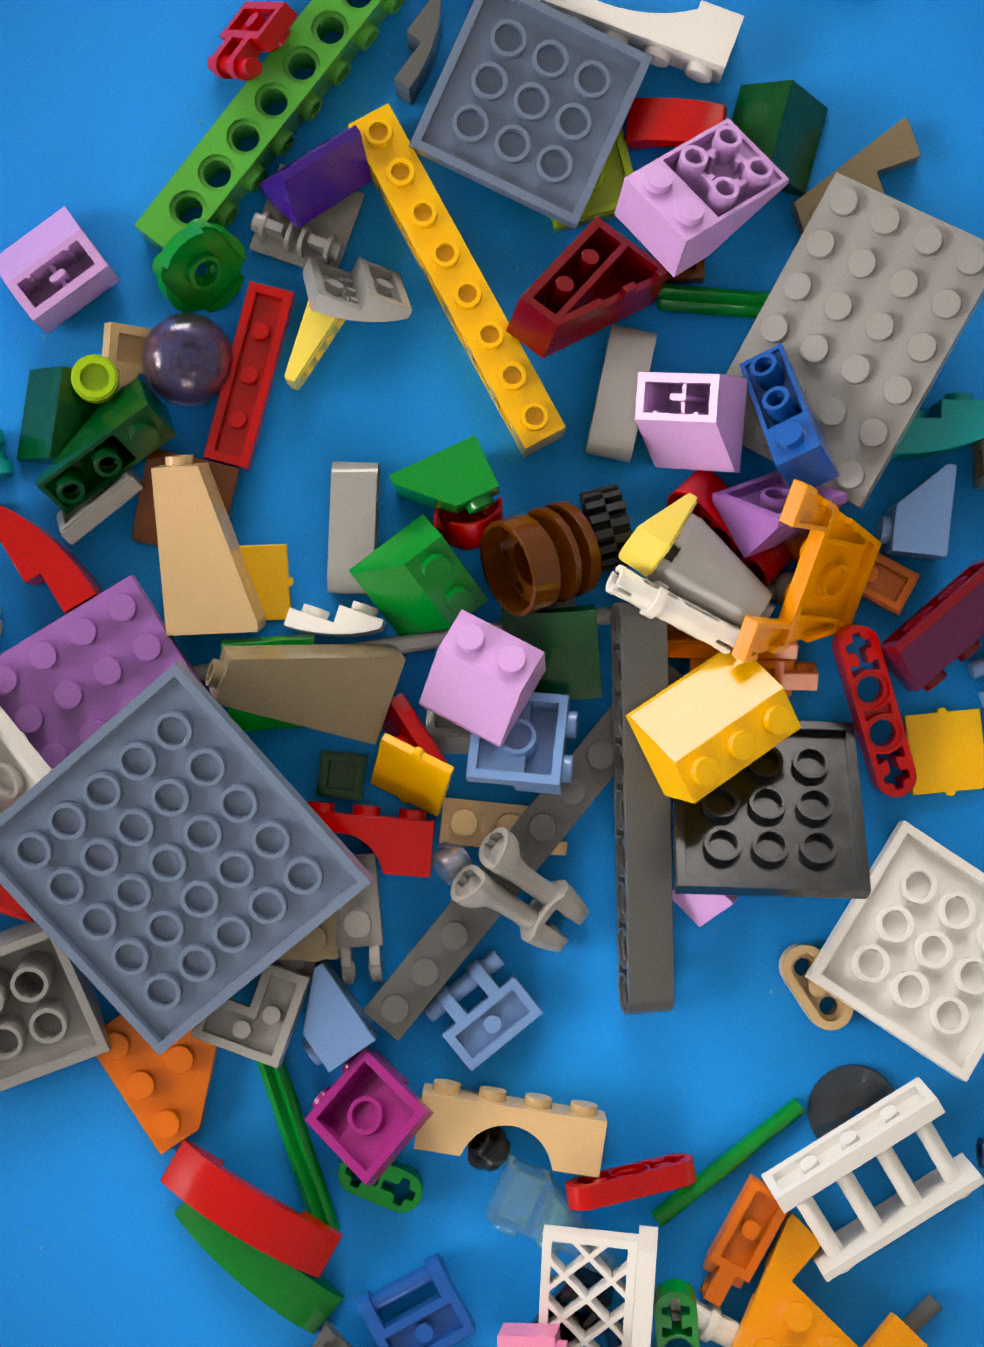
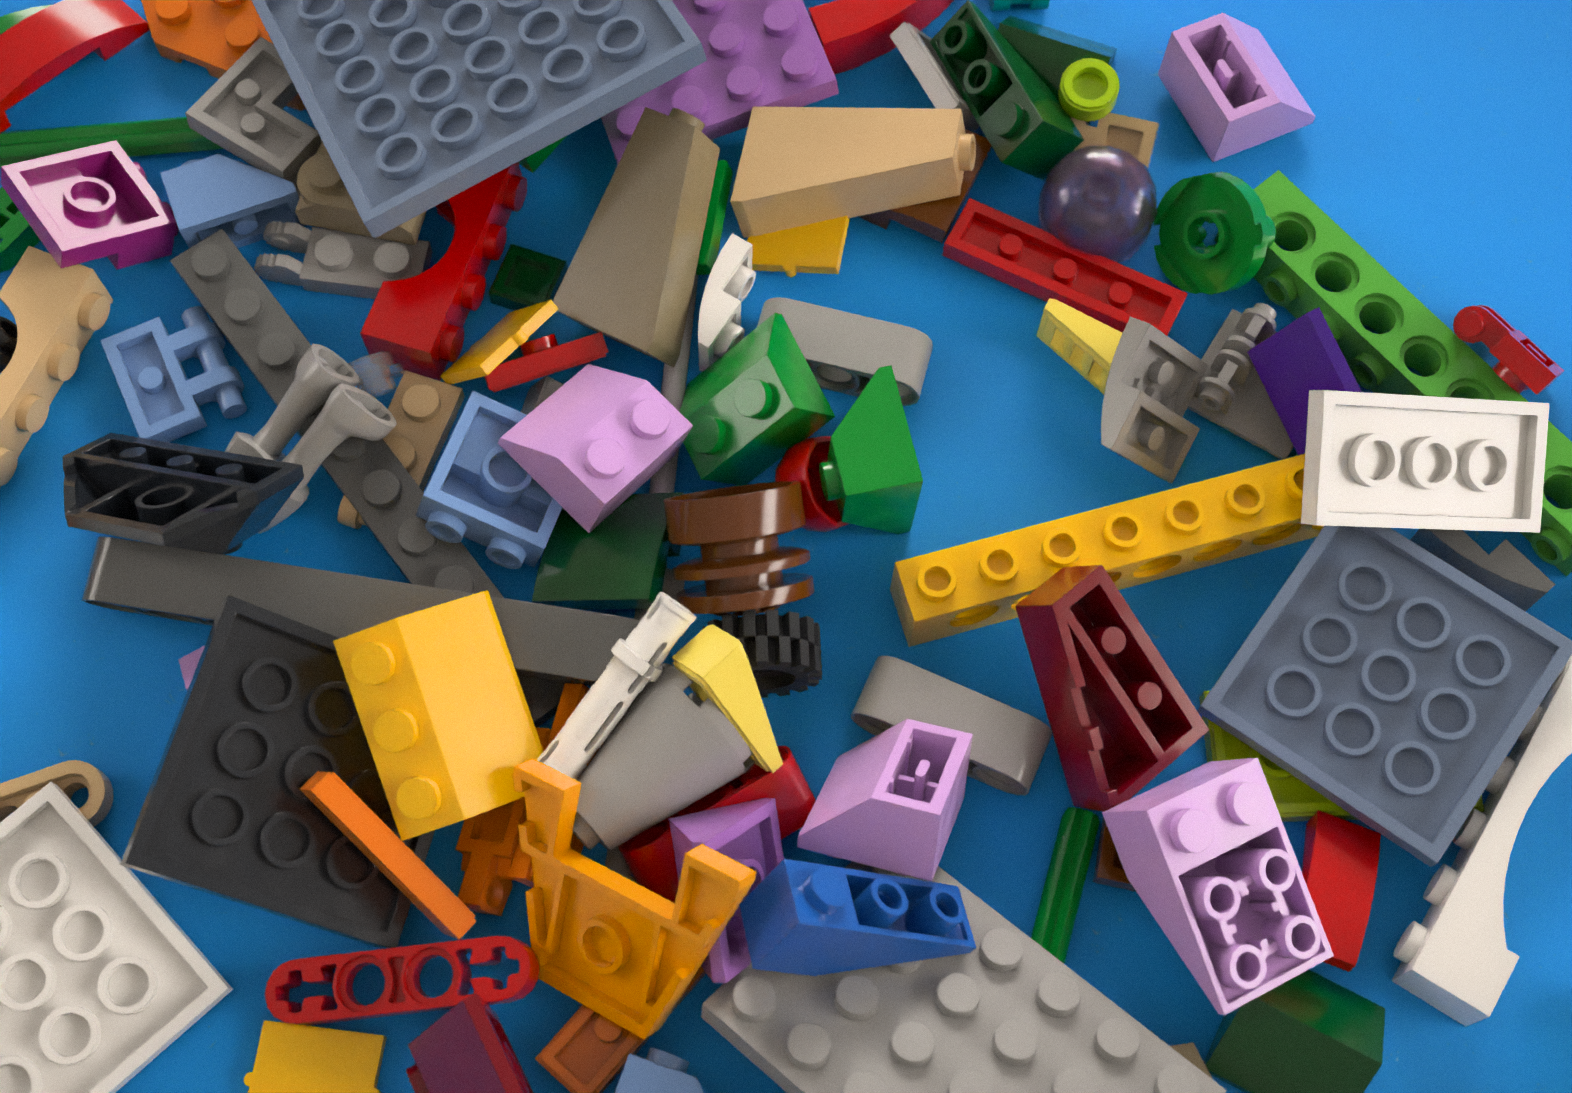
camera: 100 degrees right, 20 degrees down
none -> black wedge [63,433,304,555]
none -> orange tile [300,772,477,940]
none -> white plate [1301,390,1549,533]

